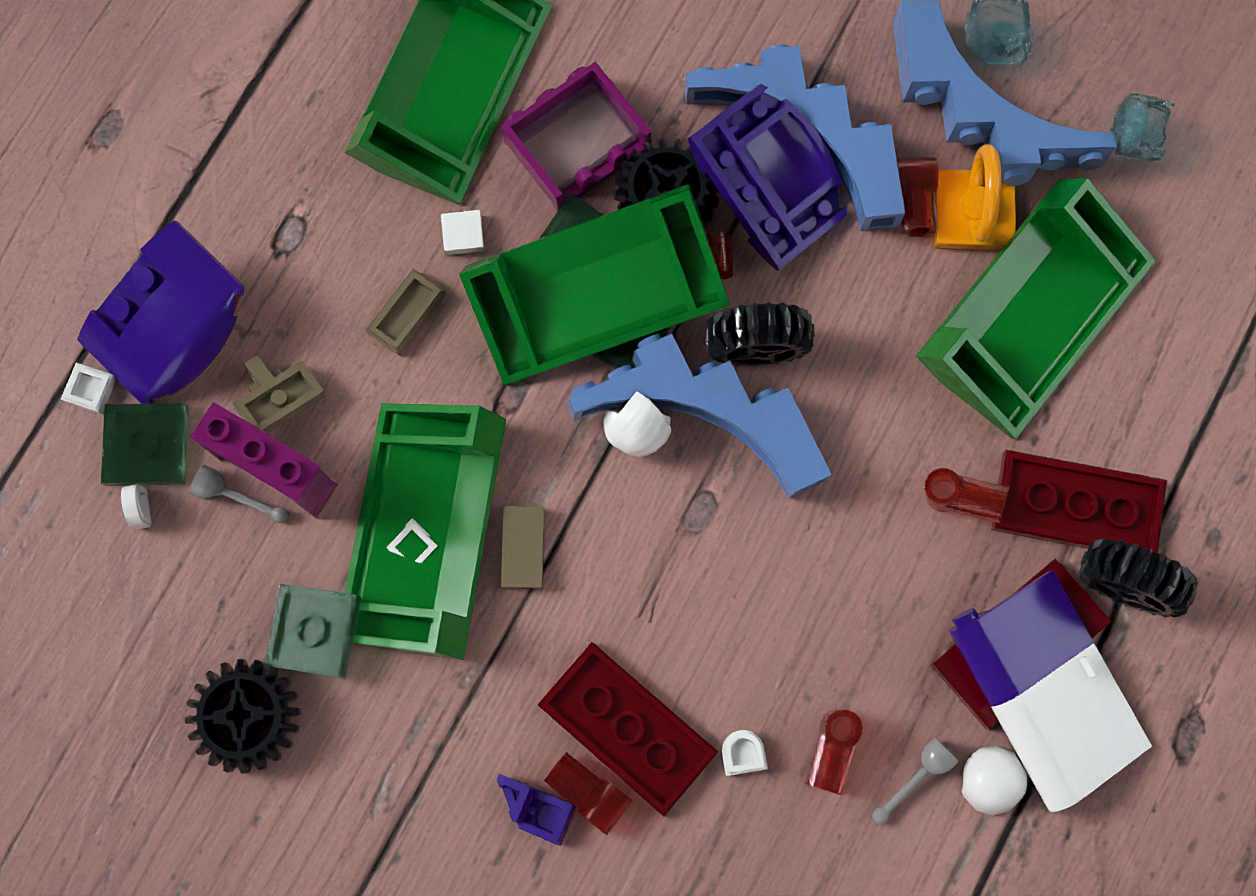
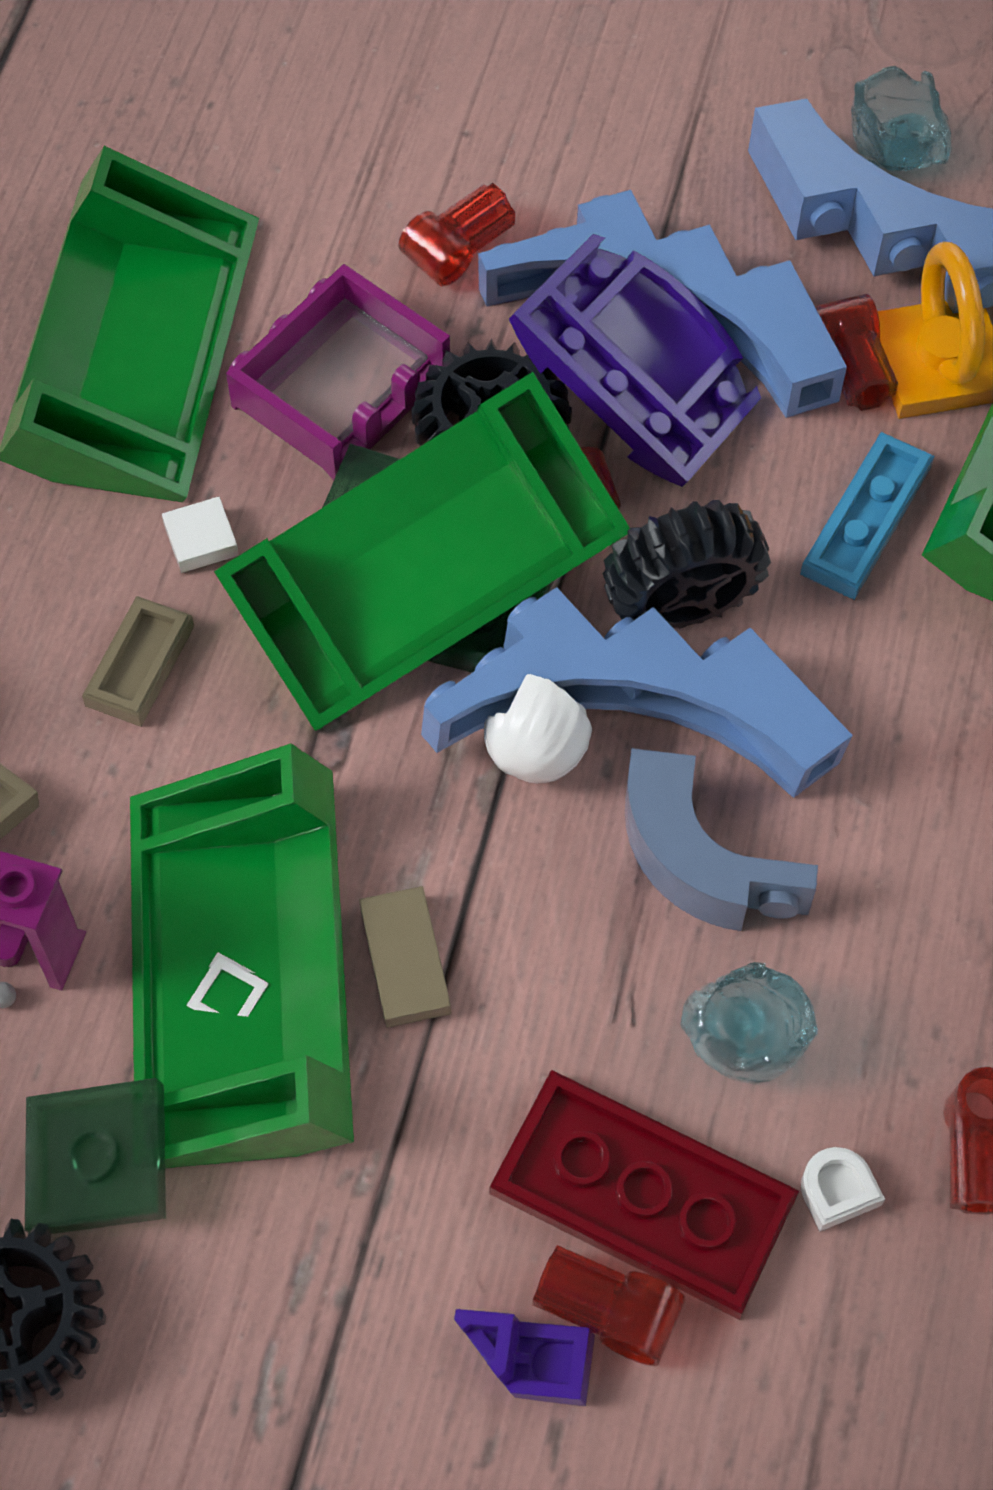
camera: 15 degrees left, 15 degrees down
none -> clear red piece [398,183,515,287]
none -> sand blue arch [625,748,818,931]
none -> clear light blue hair [680,962,818,1084]
none -> dark azure tile [800,432,935,600]

